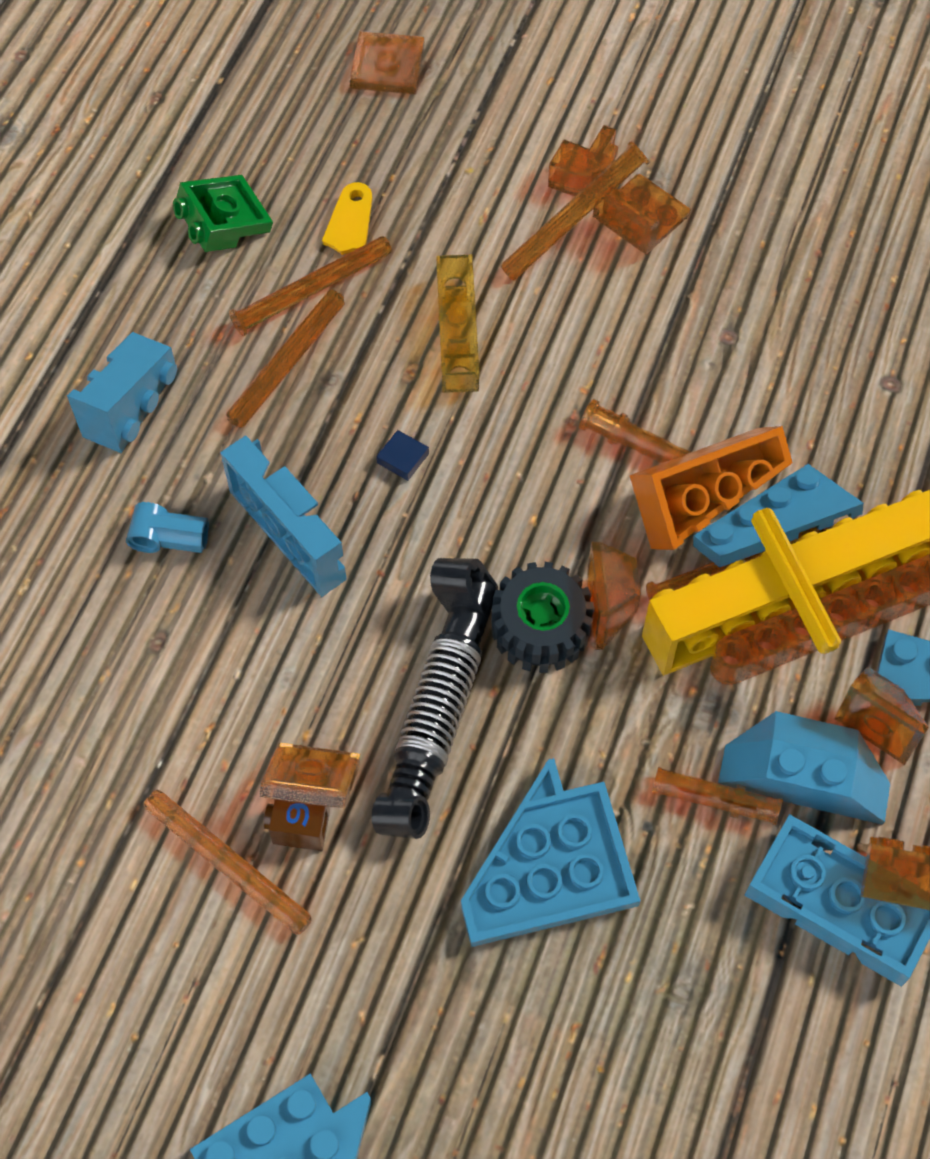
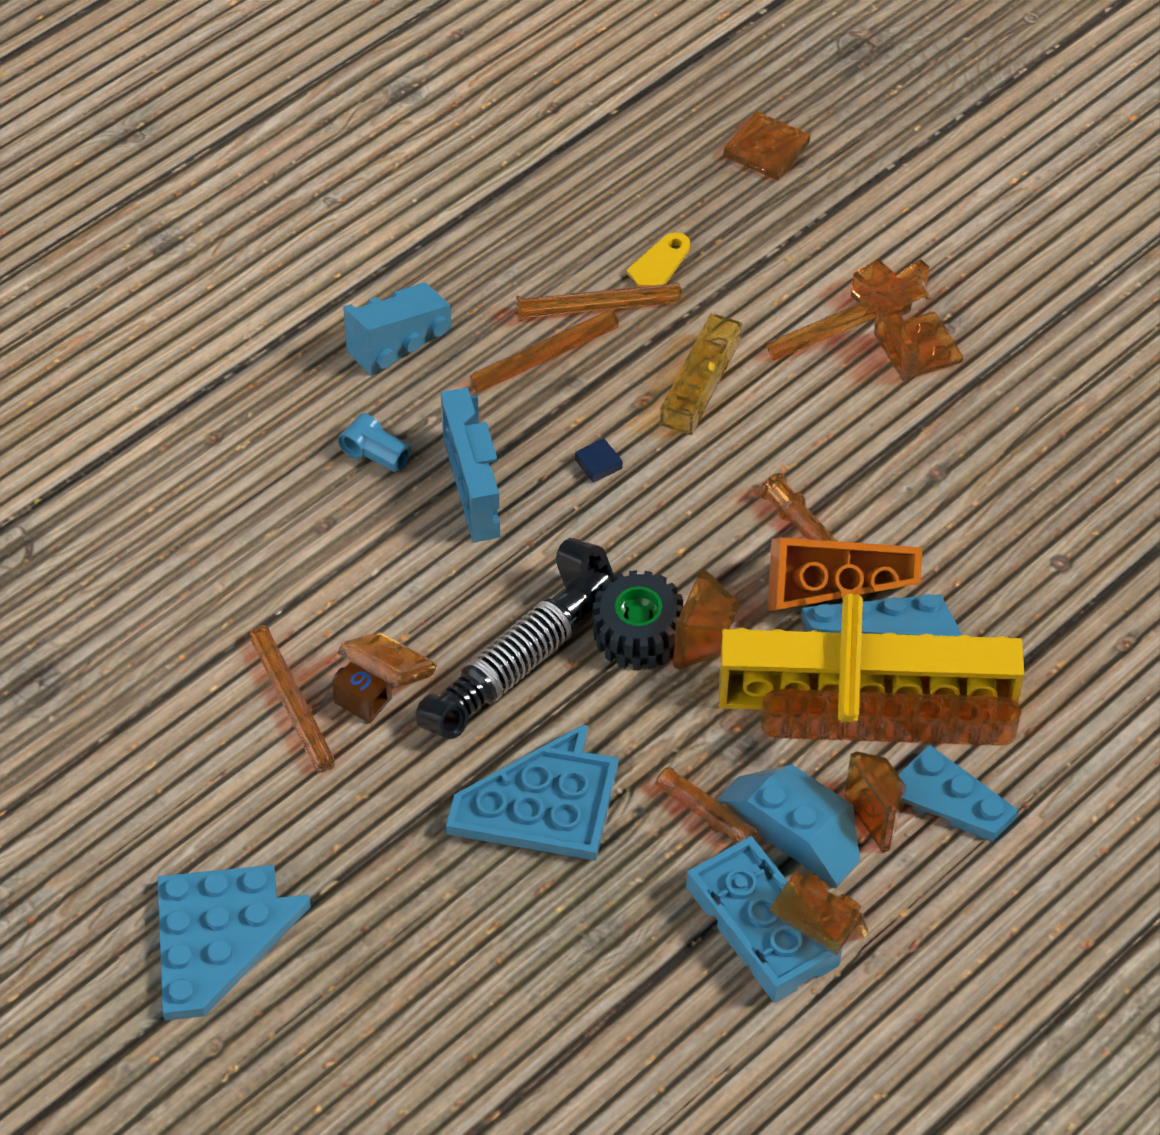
camera: 25 degrees right, 10 degrees down
green plate [173,175,273,252] -> none

